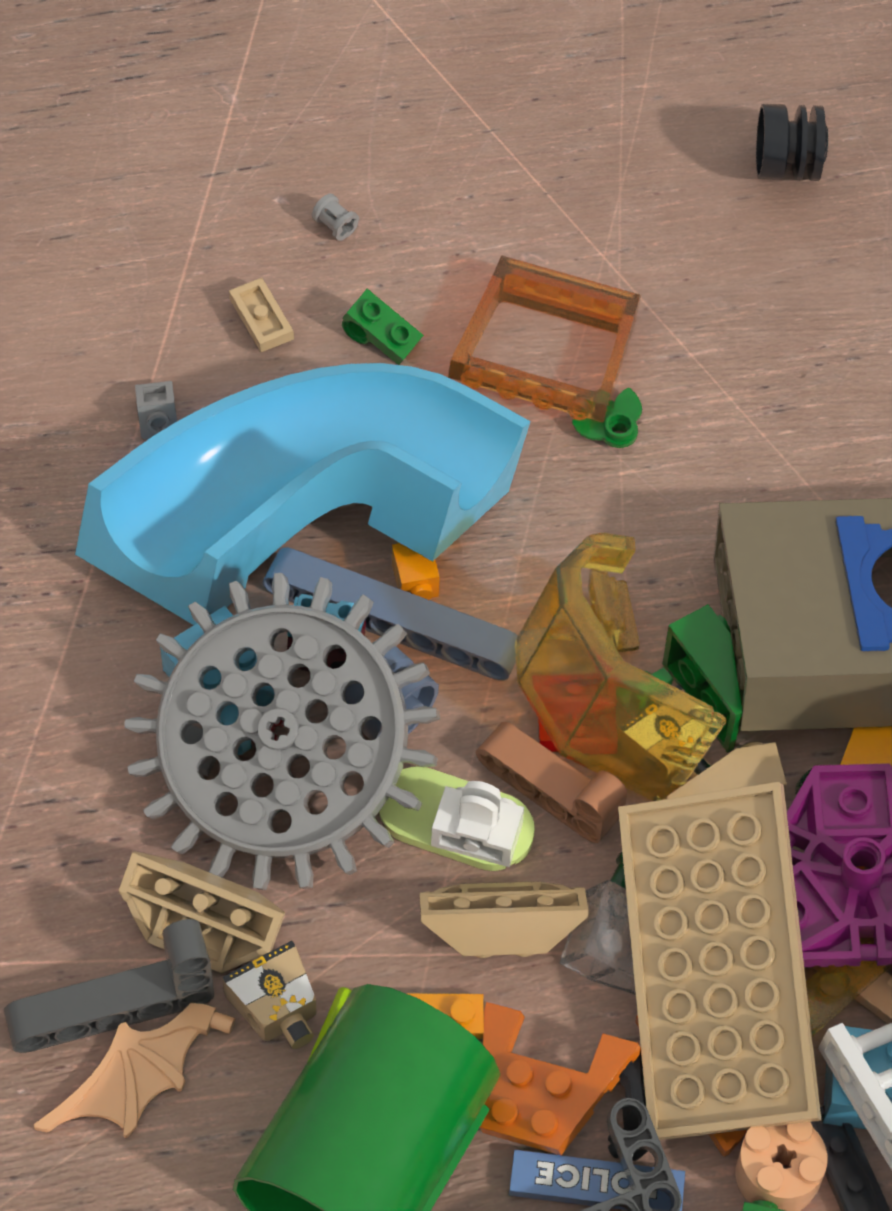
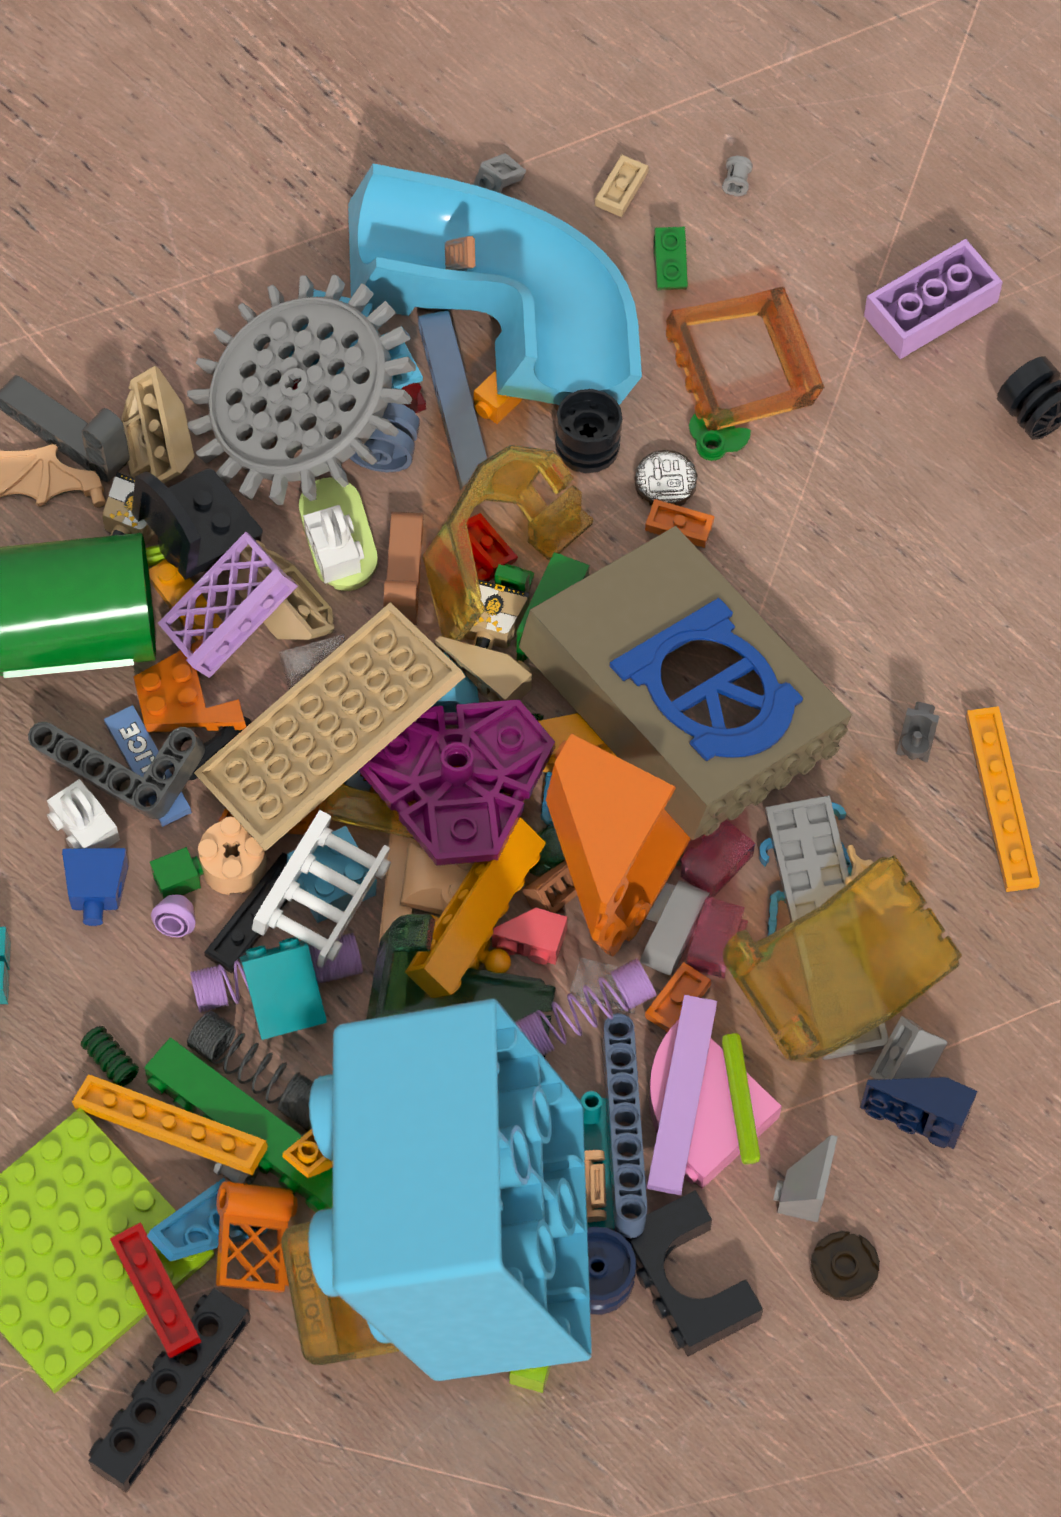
camera: 55 degrees right, 5 degrees up
none -> black piece [131,469,263,580]
none -> lavender fence [158,532,298,678]
none -> nougat slope [445,236,476,271]
none -> black wheel [555,389,623,473]
none -> tile [635,450,697,506]
none -> orange plate [645,499,715,548]
none -> lavender brick [864,239,1003,359]

